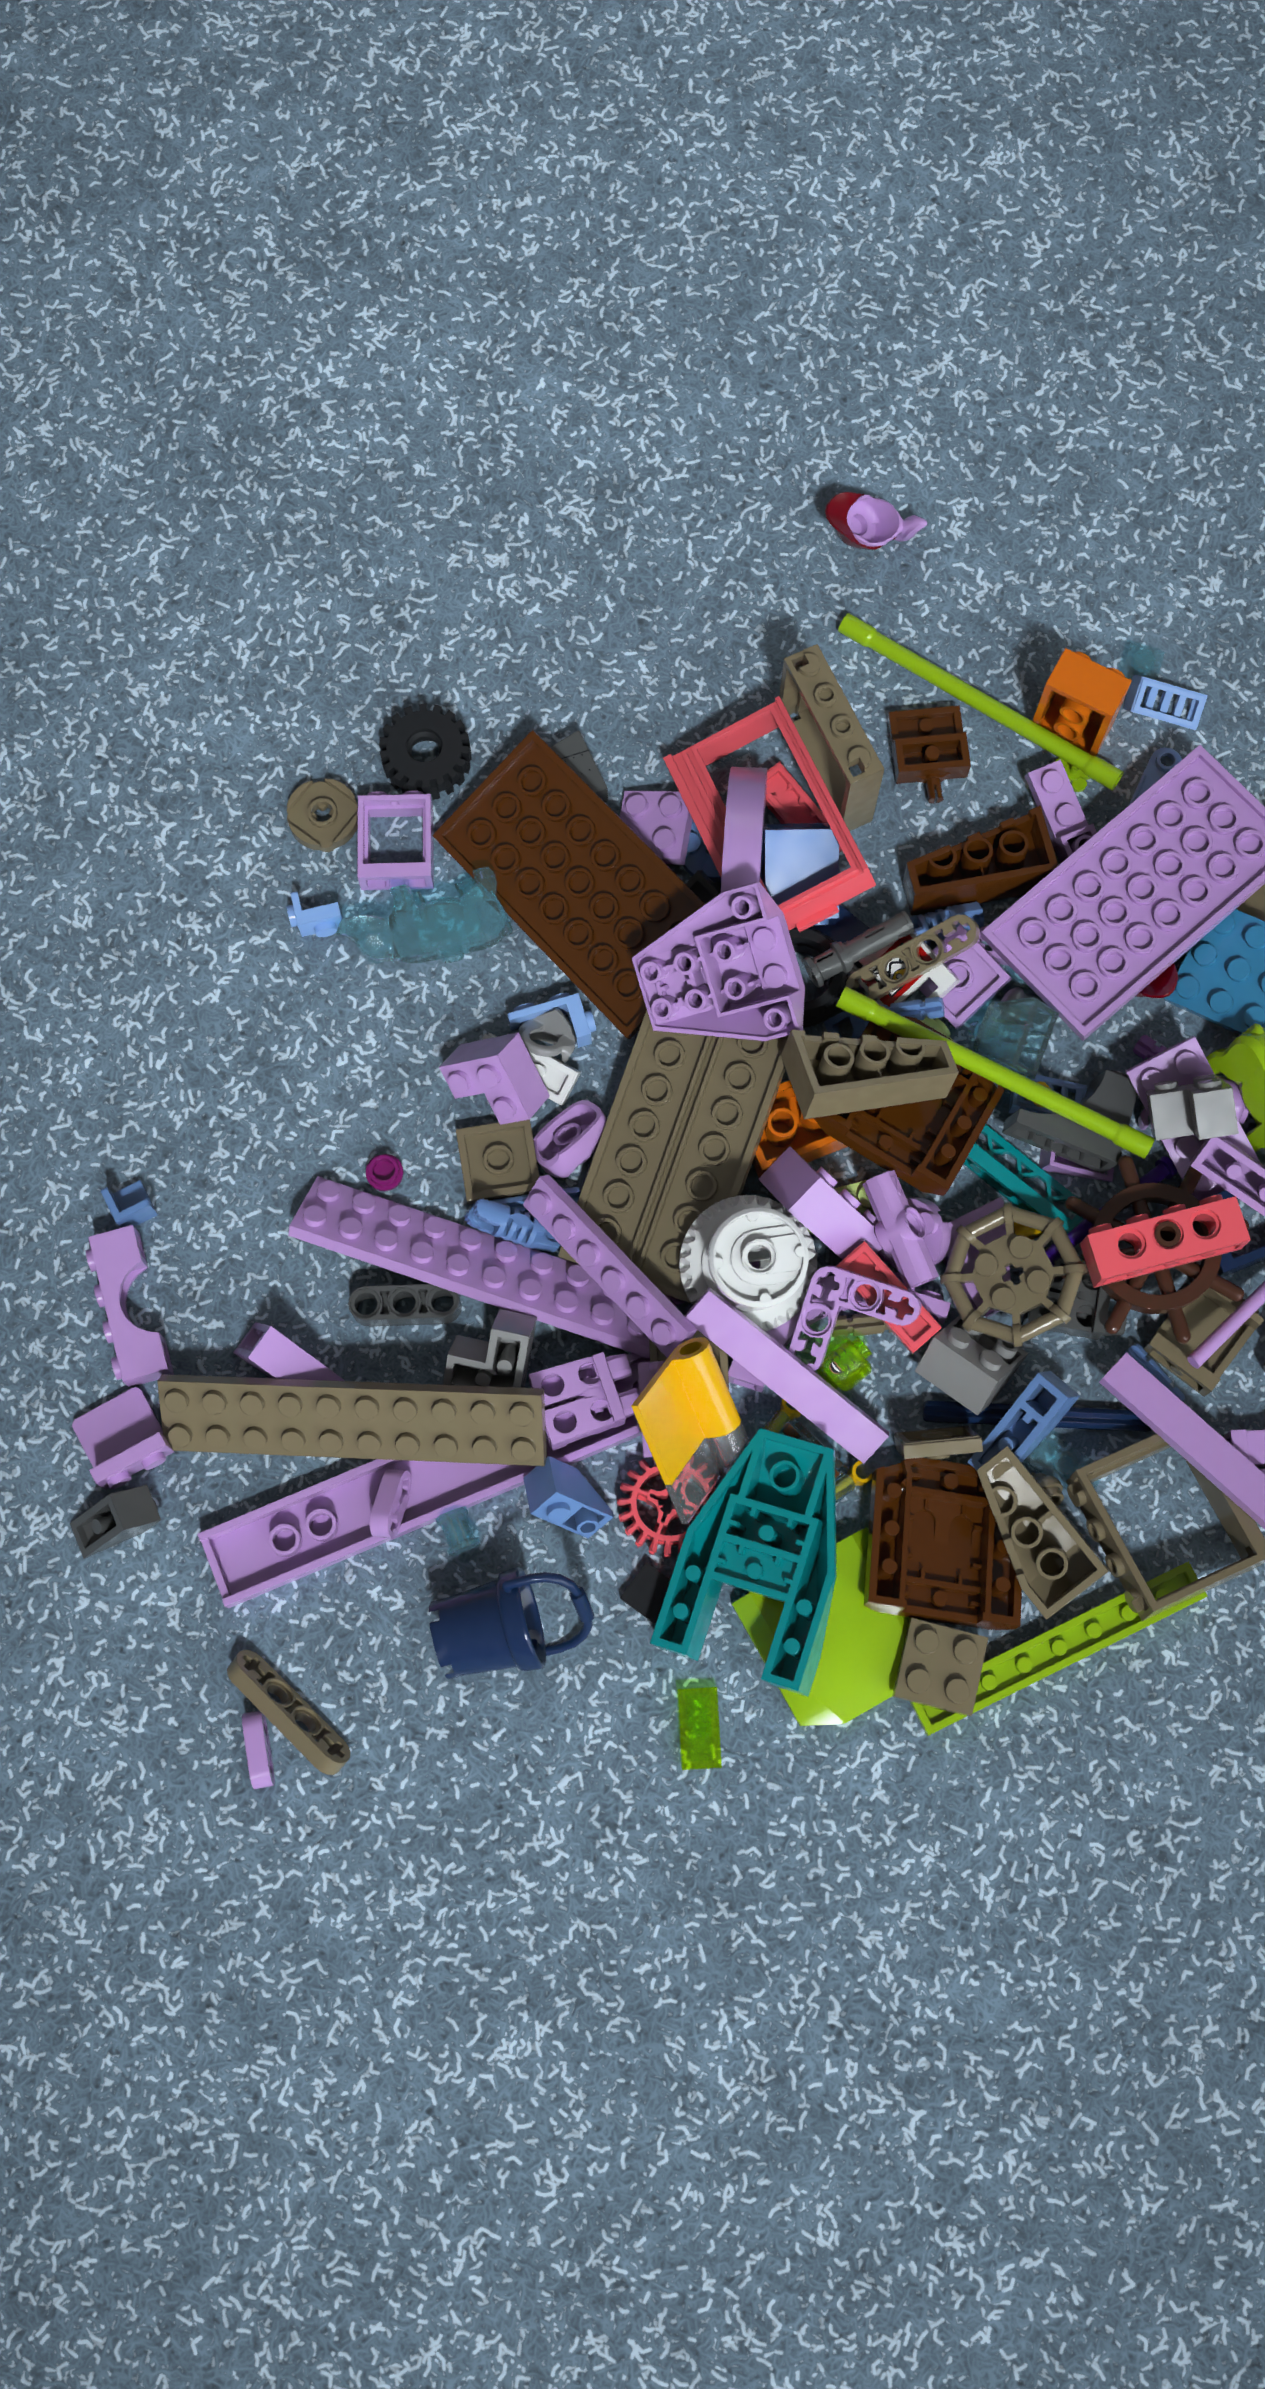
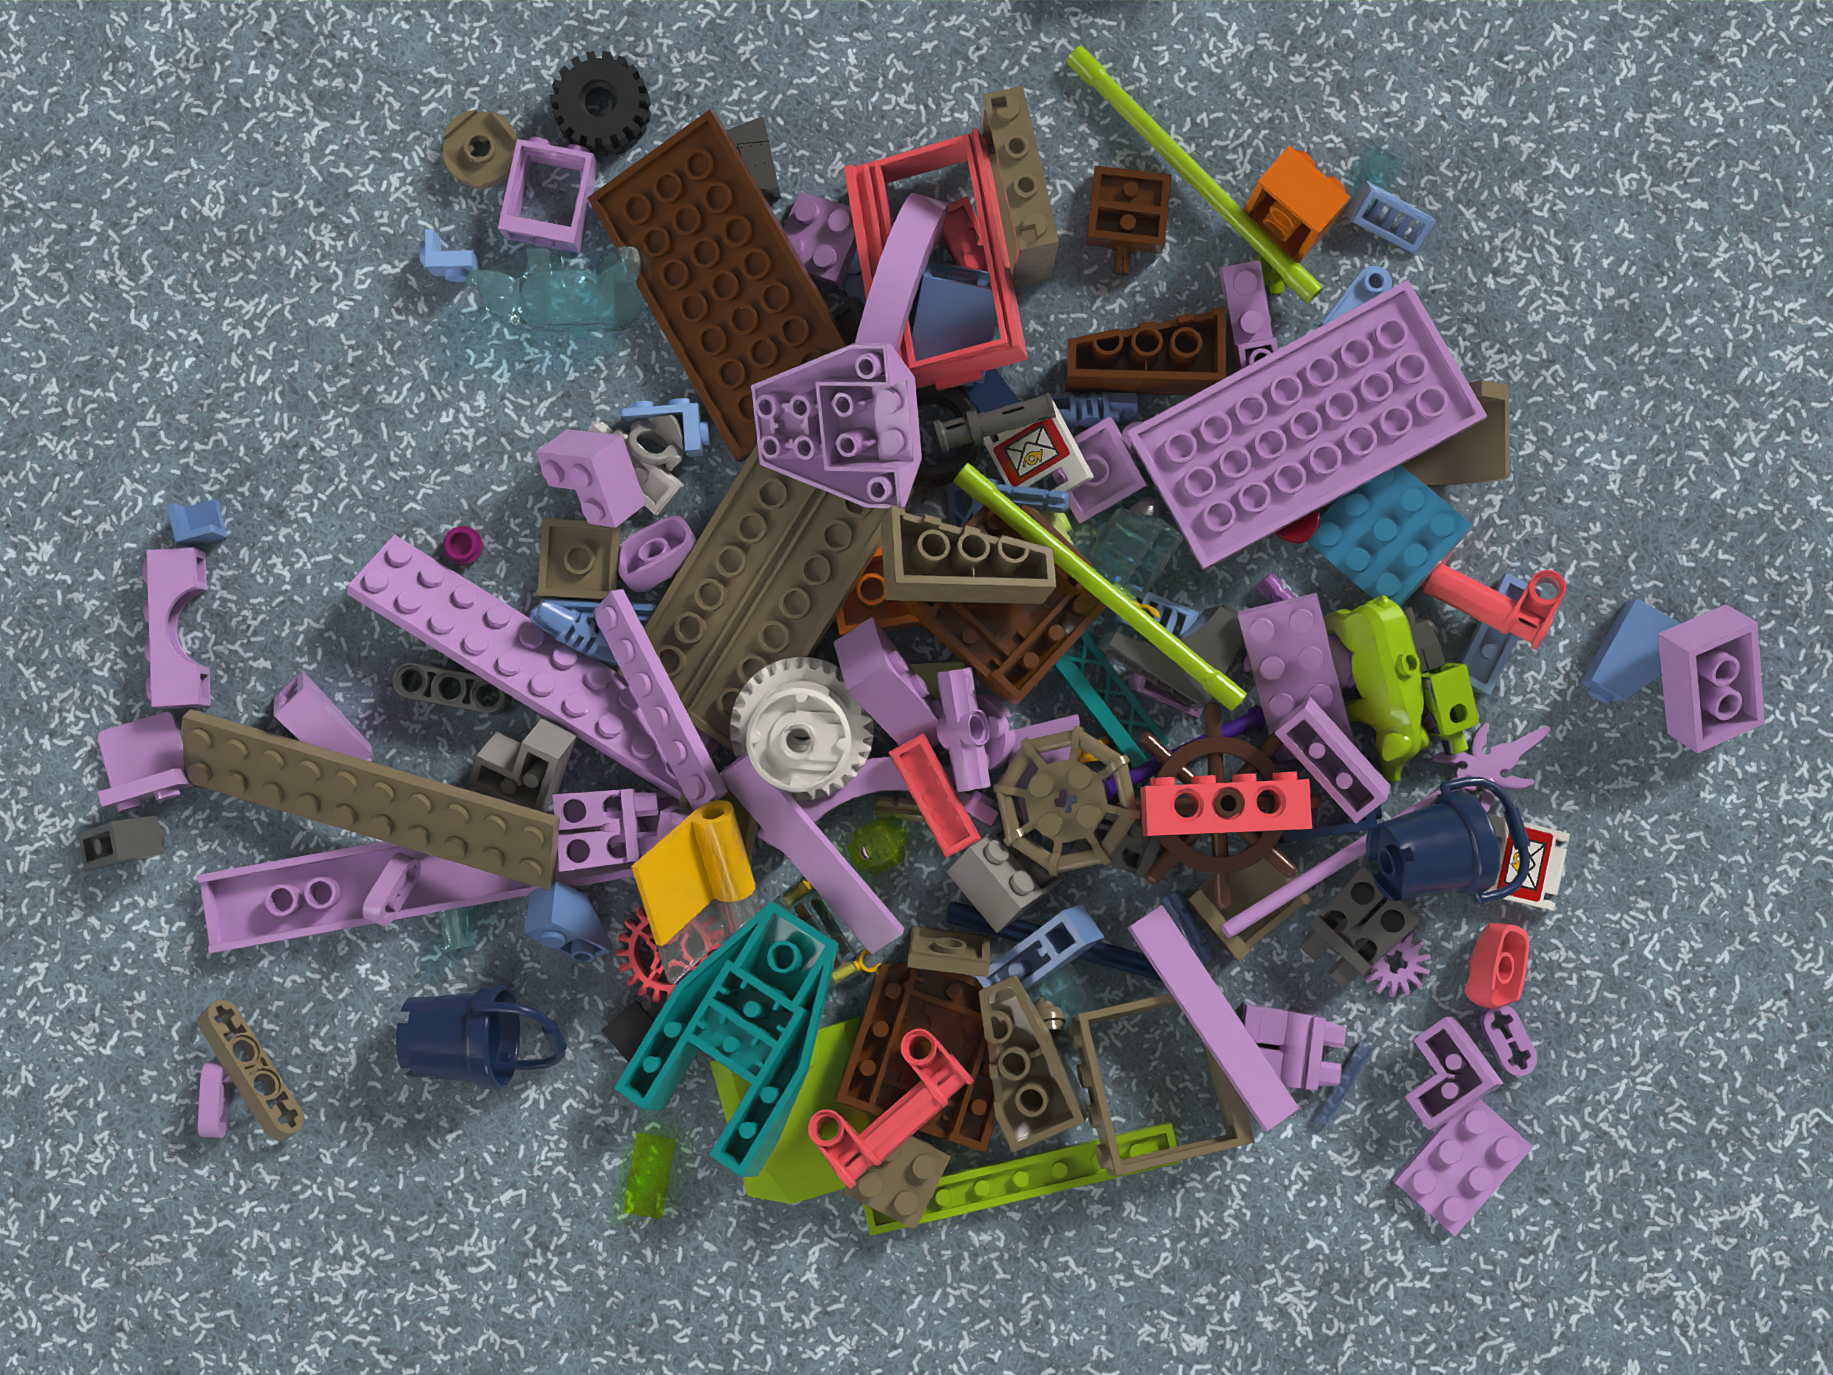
camera: 15 degrees right, 10 degrees up
lavender beam [788,1265,922,1372] -> none
dark tan beam [846,914,980,1001] -> none
light grey brick [1146,1074,1239,1141] -> none
none -> coral piece [808,1029,974,1189]

